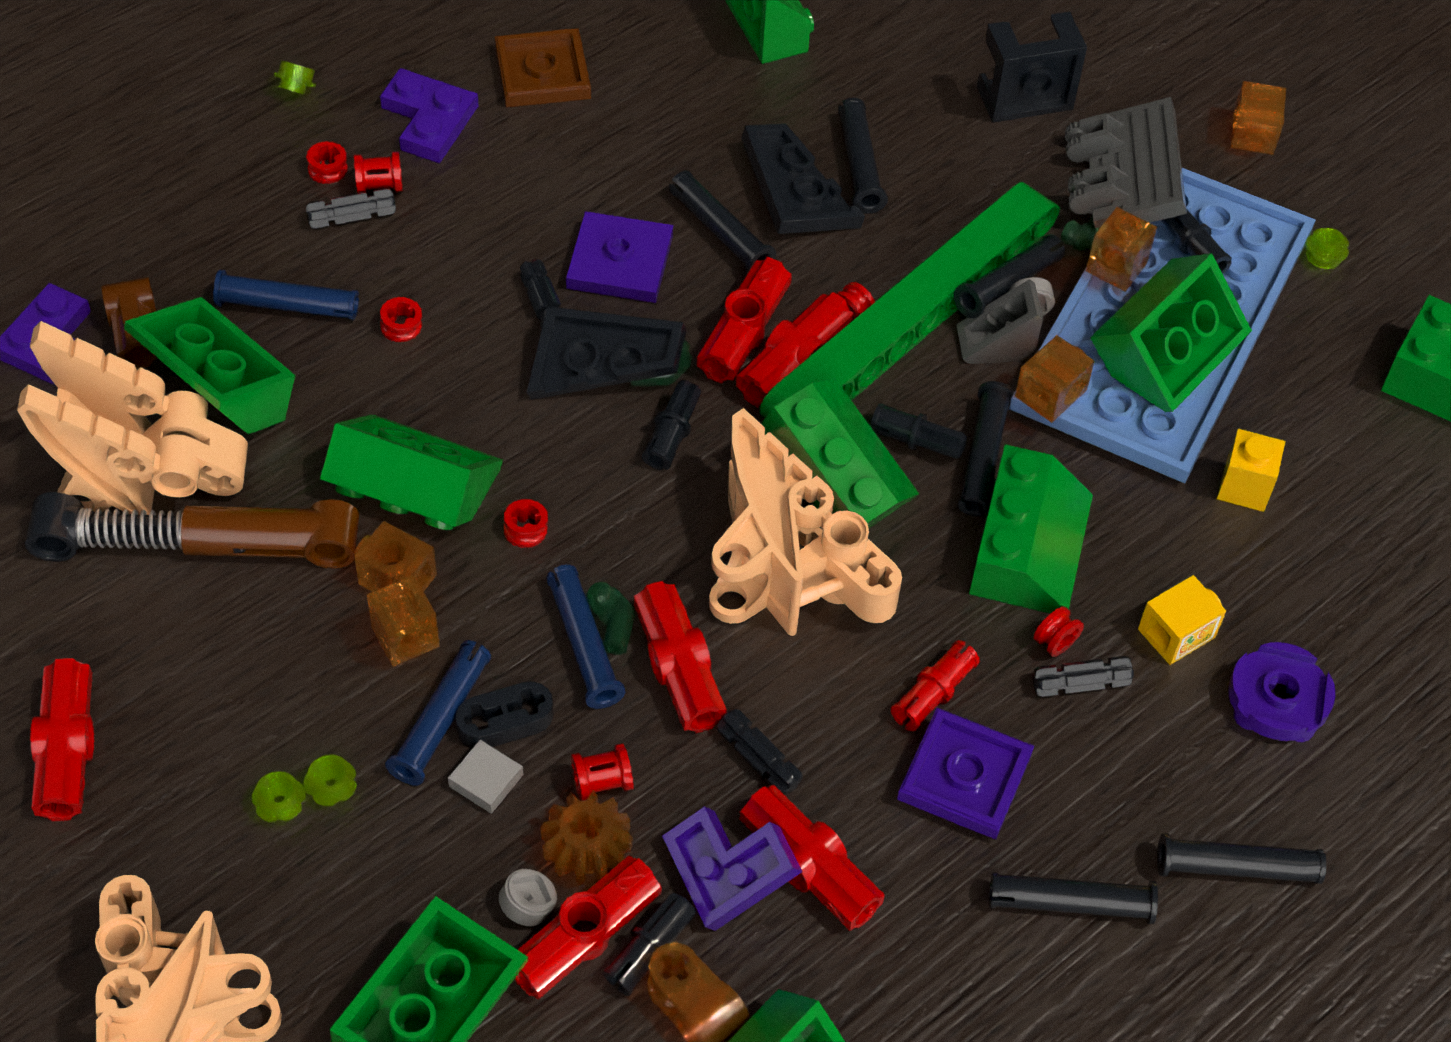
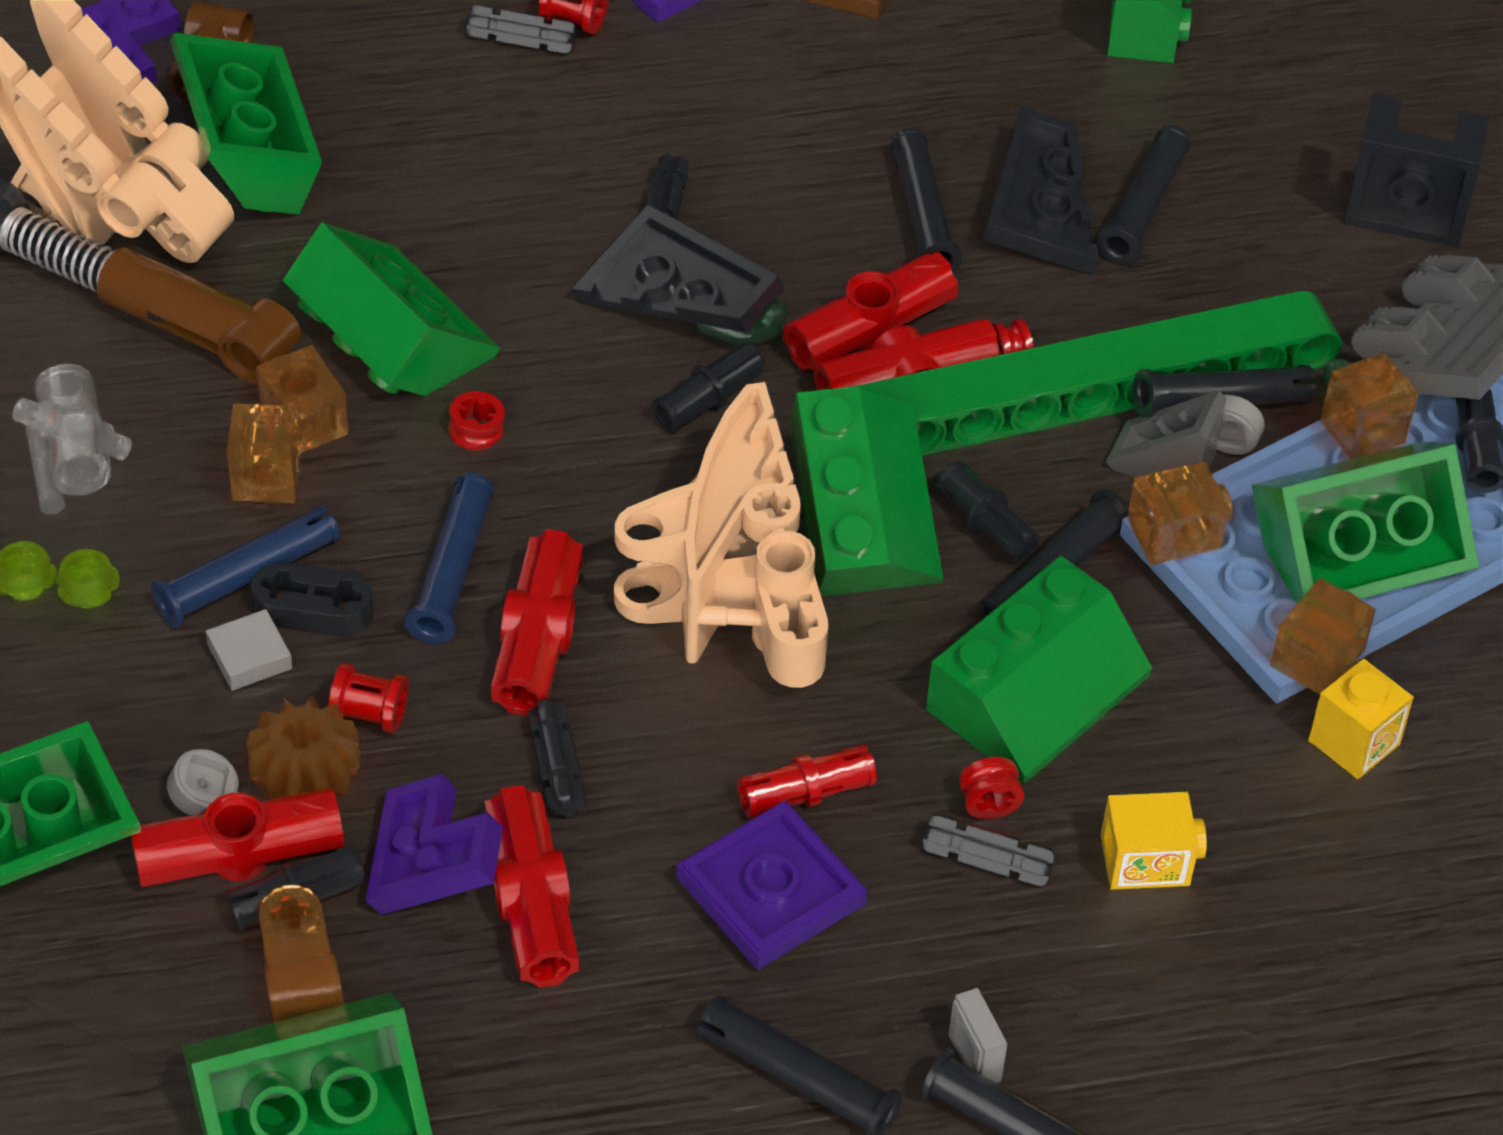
camera: 30 degrees right, 5 degrees down
dark blue pin [213,270,359,320] -> none
red bush [380,297,422,342] -> none
dark purple plate [566,211,673,303] -> none
clear green arm [586,582,635,655] -> none
dark purple plate [1228,642,1336,742] -> none
none -> clear pin [13,364,131,515]
none -> light grey tile [948,988,1008,1083]
none -> clear orange brick [1270,578,1376,694]

